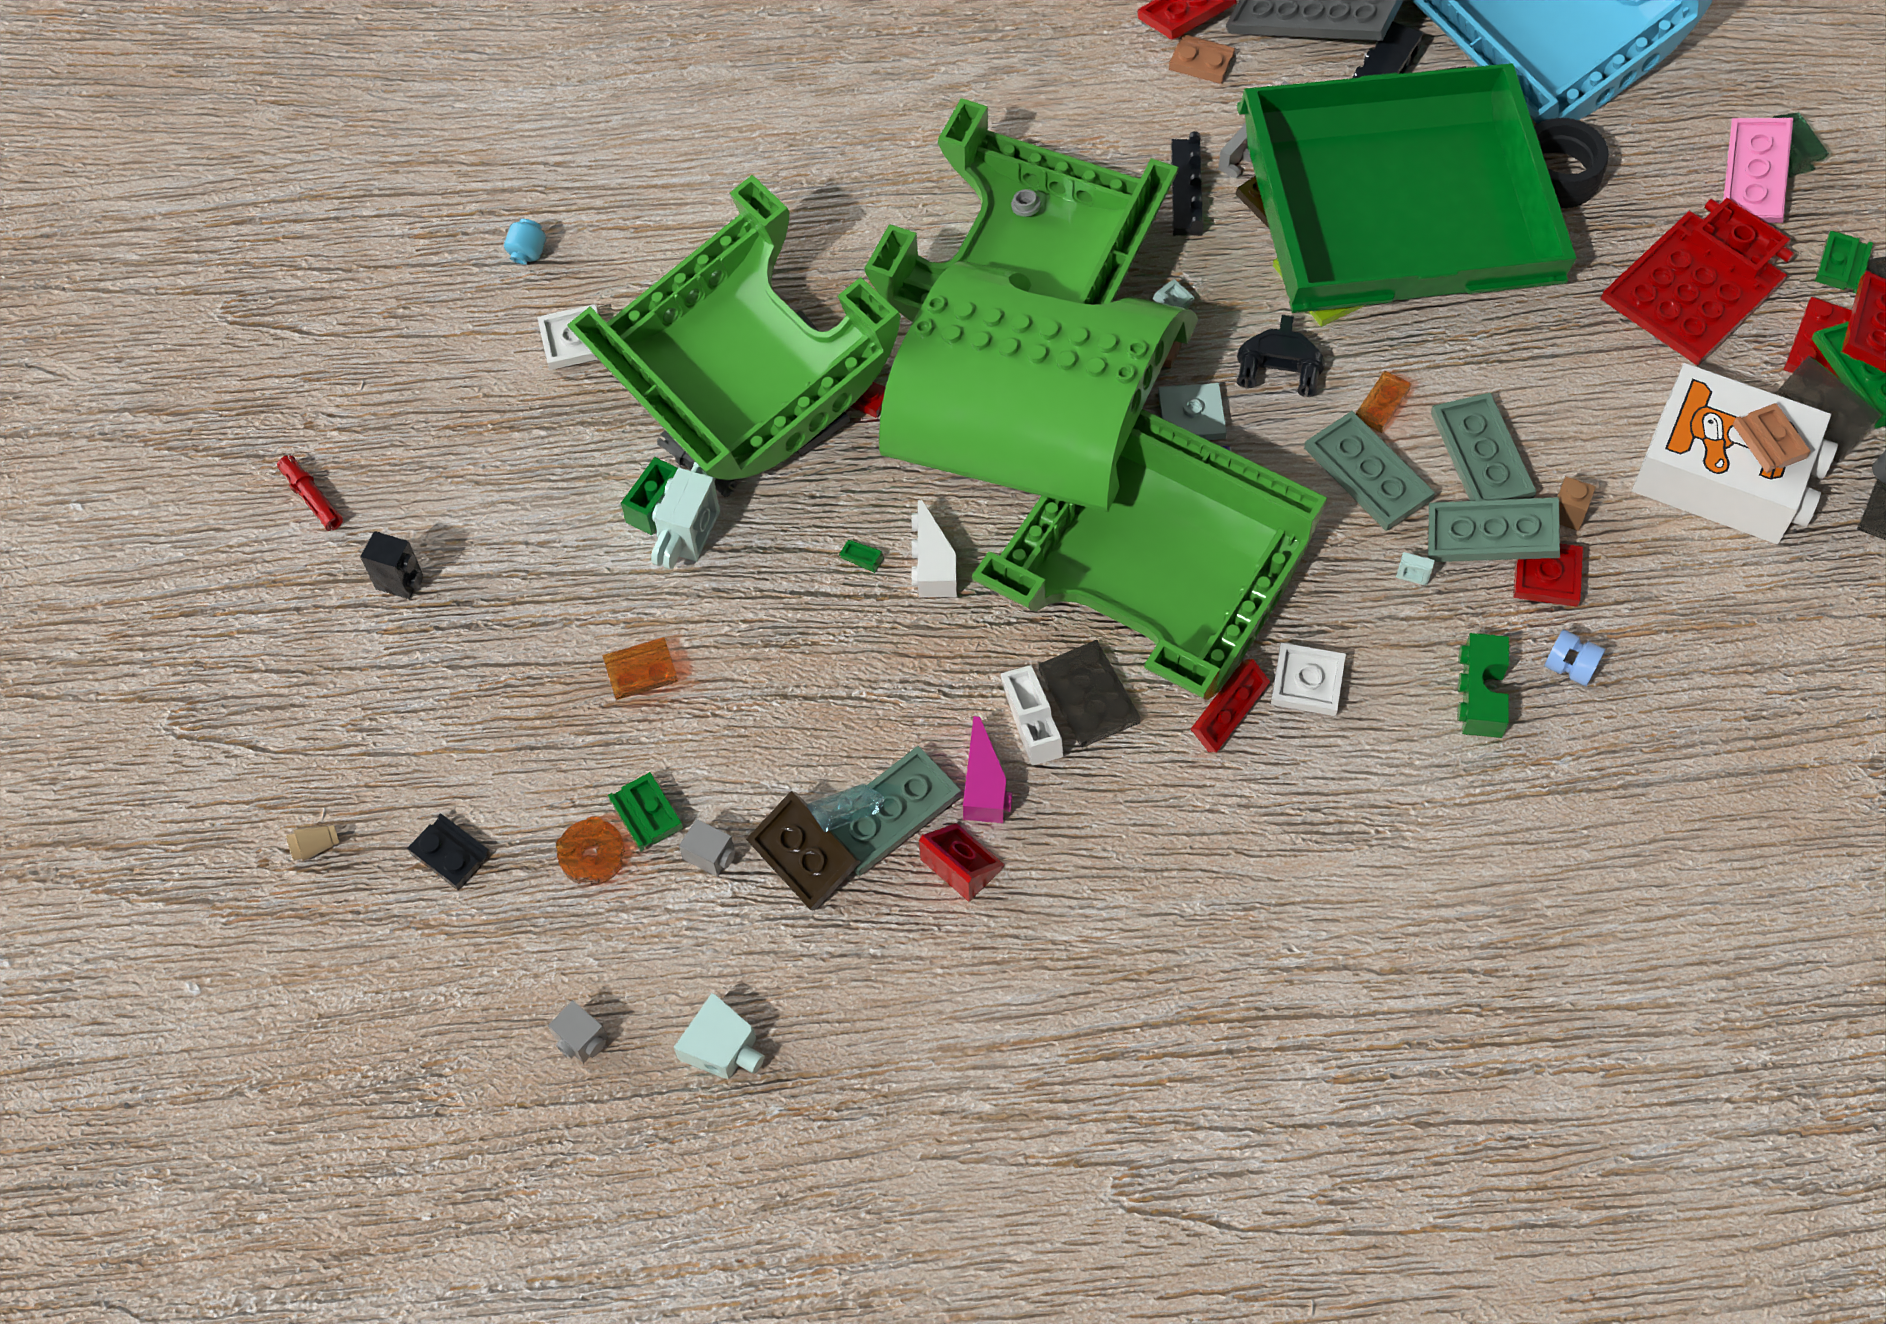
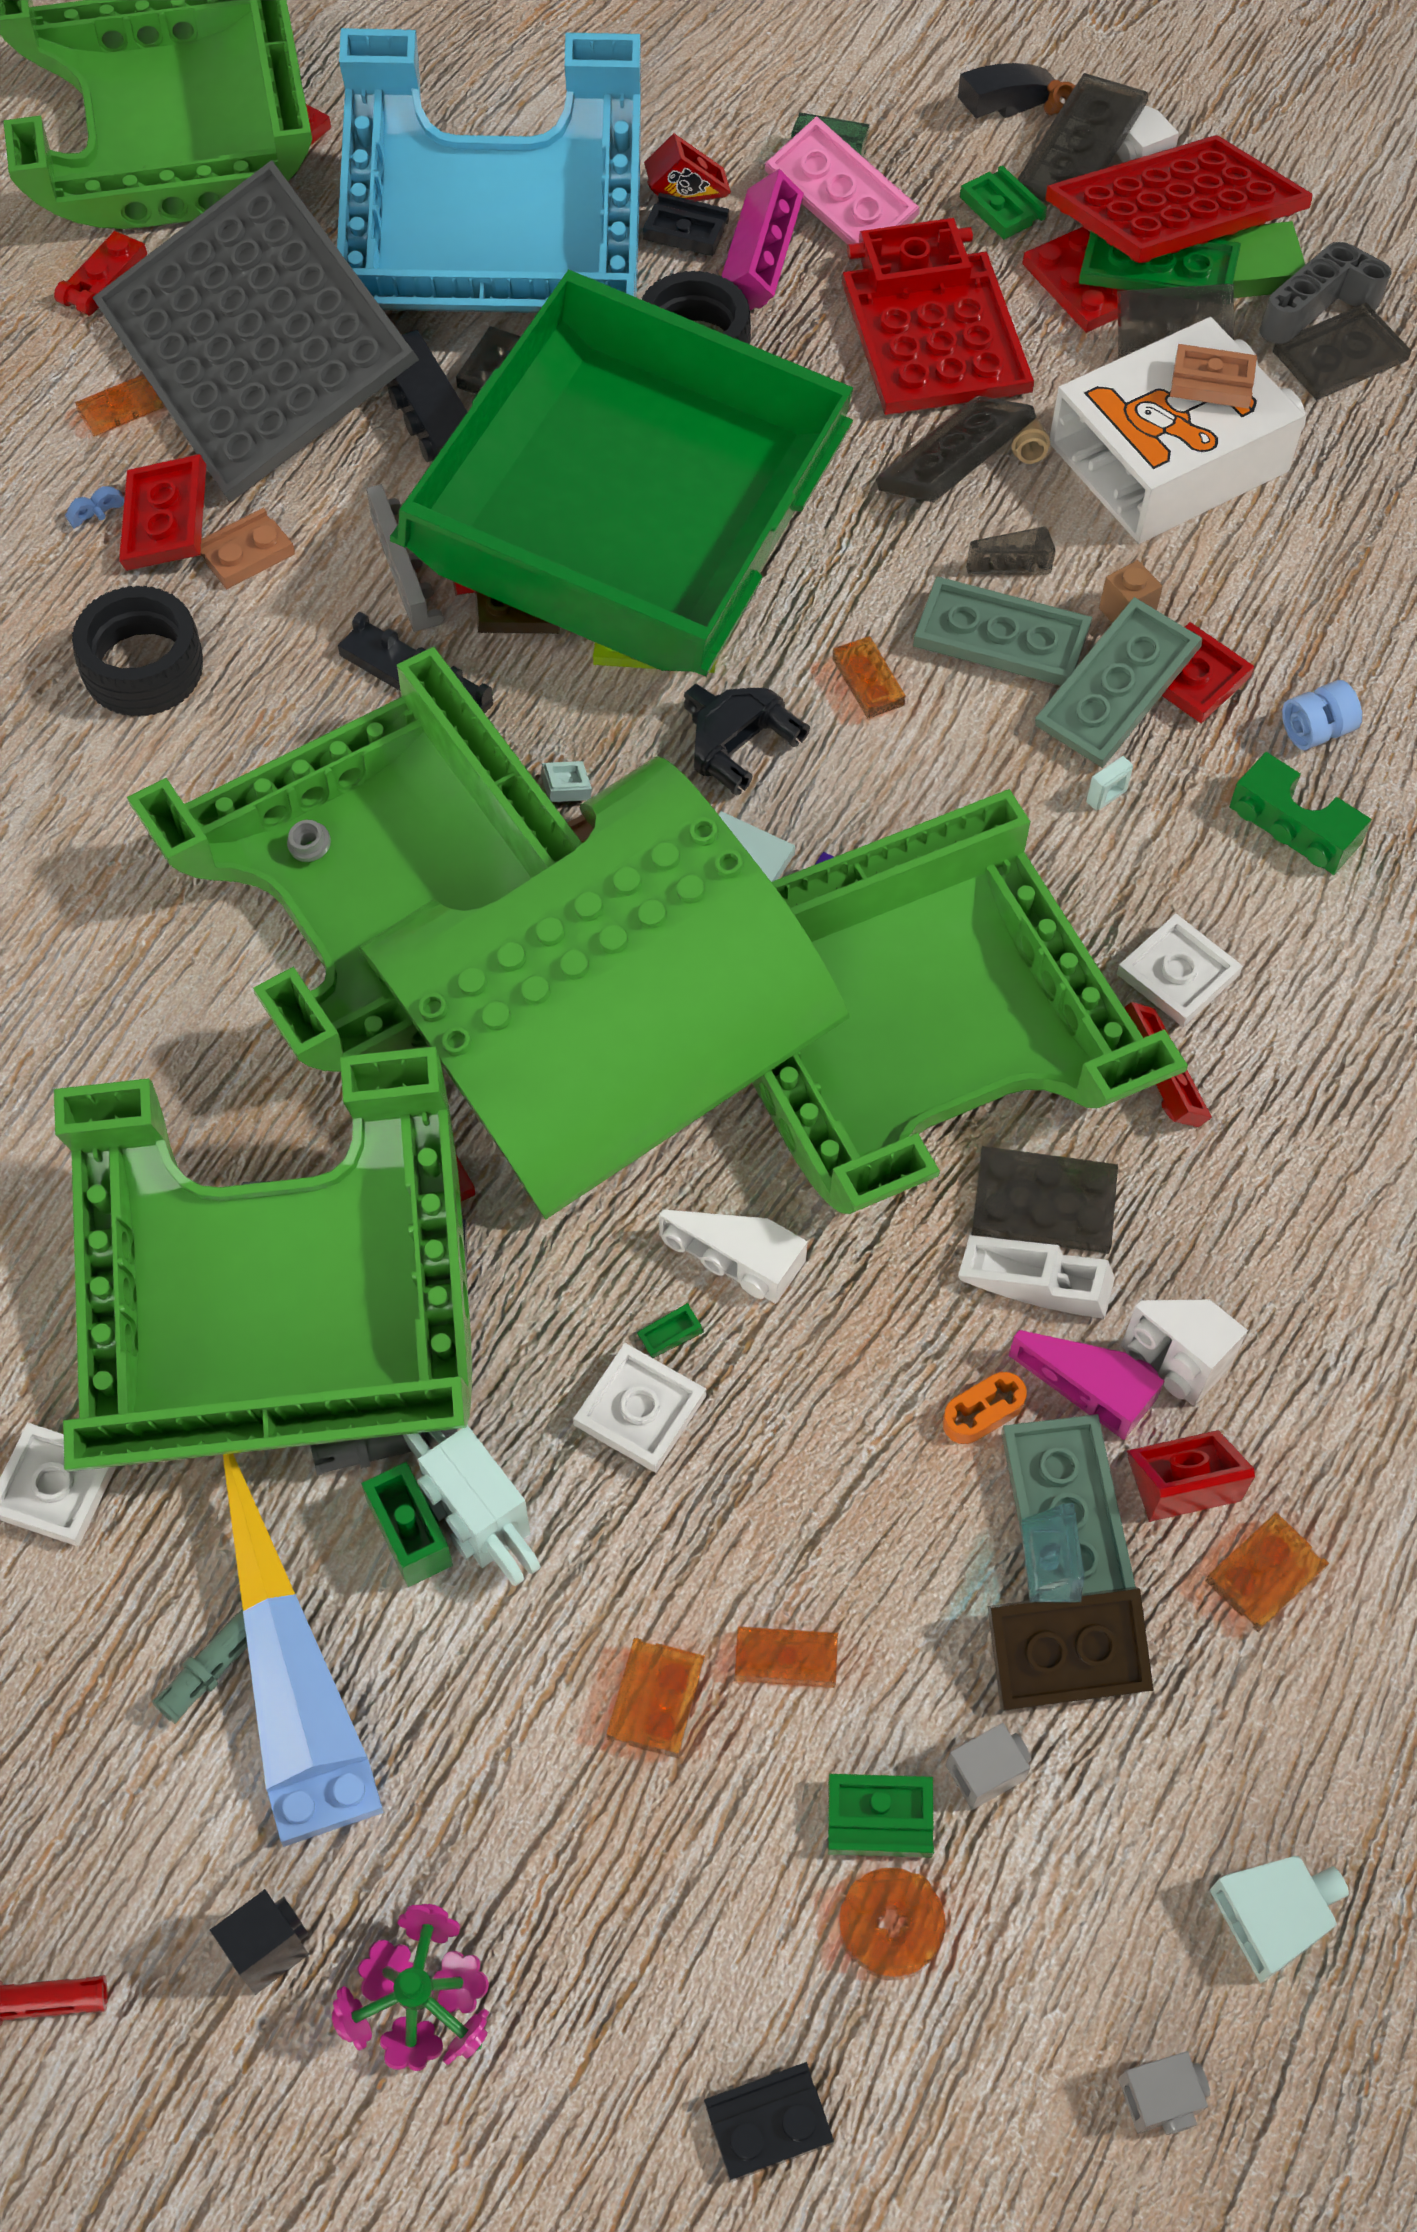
camera: 60 degrees left, 0 degrees up
sand green plate [1304,411,1435,531] -> none
none -> black tyre [72,586,203,717]
none -> sand green pin [152,1609,248,1724]
none -> light blue plate [223,1454,384,1847]
none -> dark pink plant [332,1904,489,2071]
none -> white plate [573,1343,706,1473]
none -> black plate [643,193,729,256]
none -> slope [644,133,731,201]
none -> dark pink brick [721,168,804,311]
none -> clear orange plate [734,1626,838,1688]
none -> clear smoke tile [875,396,1037,503]
none -> orange beam [942,1372,1027,1444]
none -> clear smoke slope [966,526,1056,575]
none -> tan cone [1012,408,1050,464]
none -> white slope [1121,1299,1248,1406]
none -> clear orange plate [1205,1512,1329,1633]

